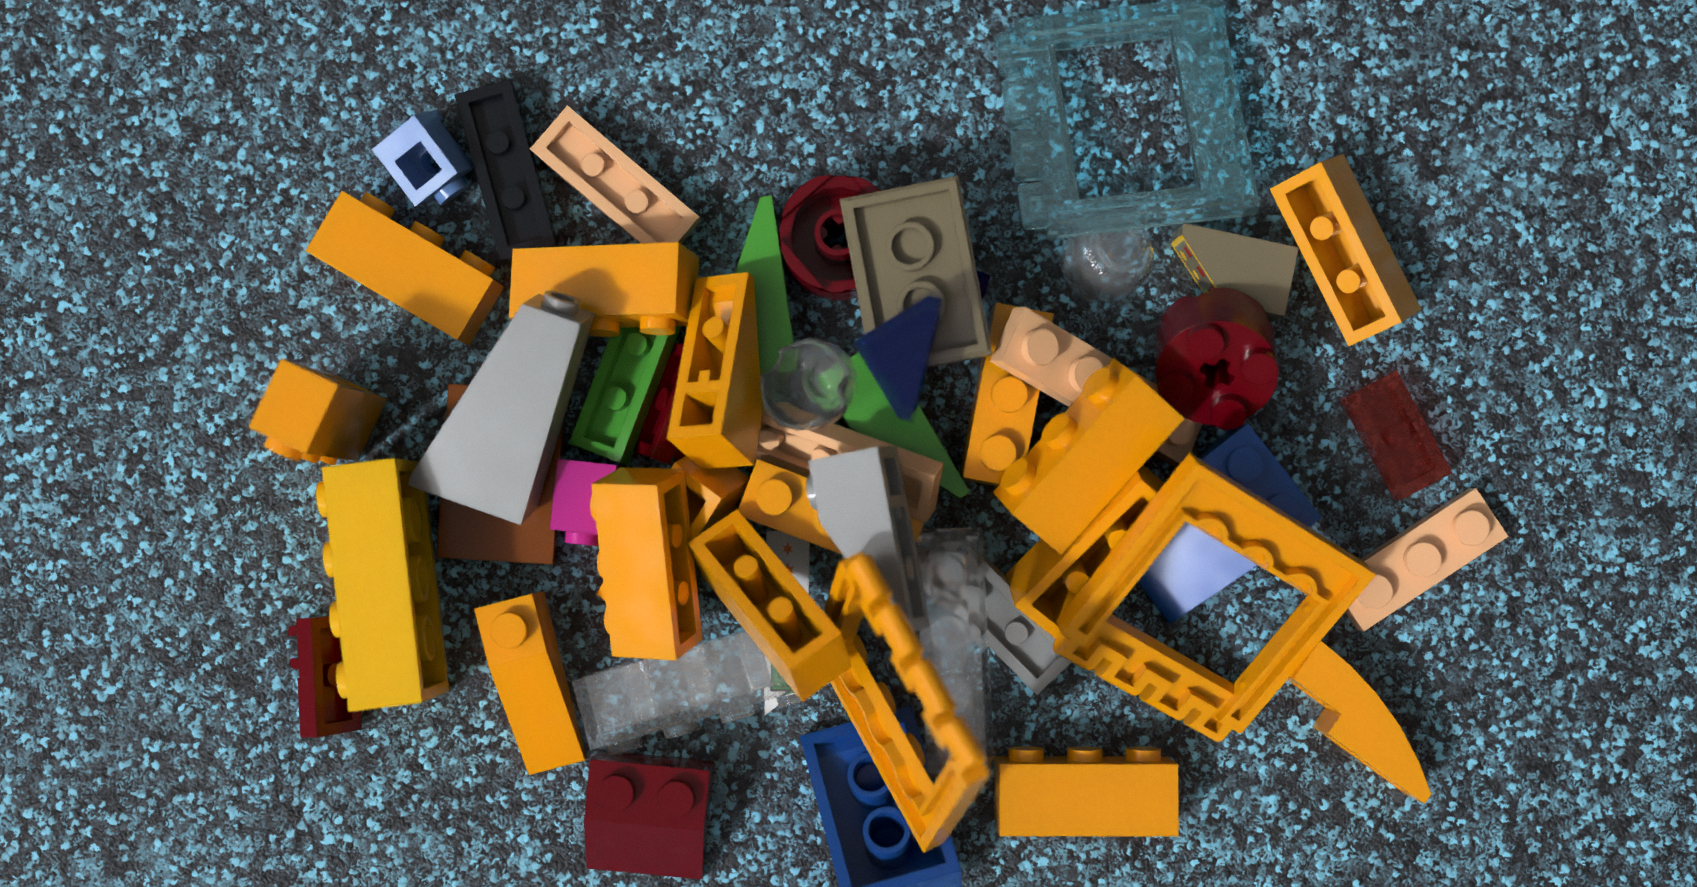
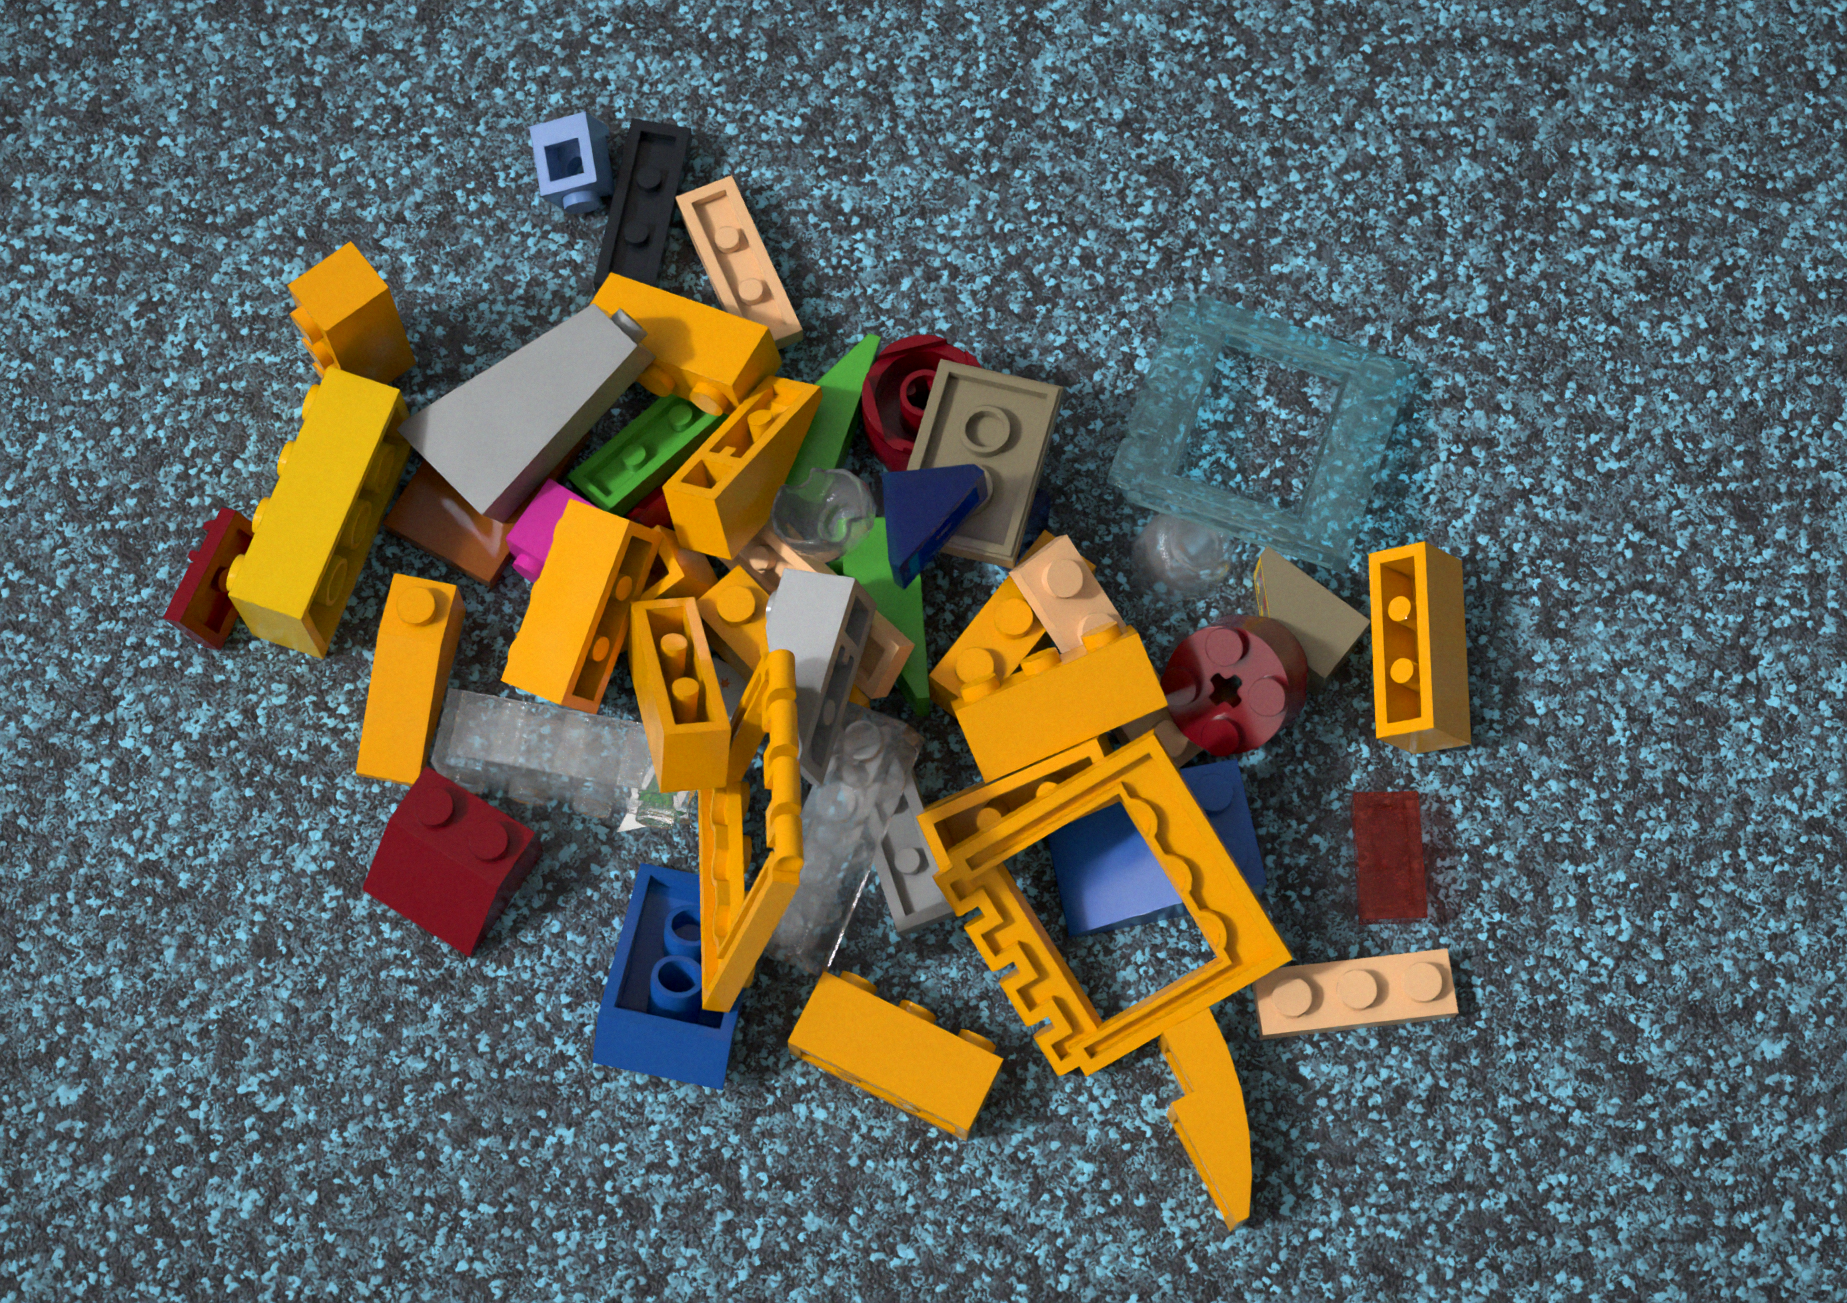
camera: 30 degrees right, 15 degrees down
light orange brick [305,191,504,346] -> none

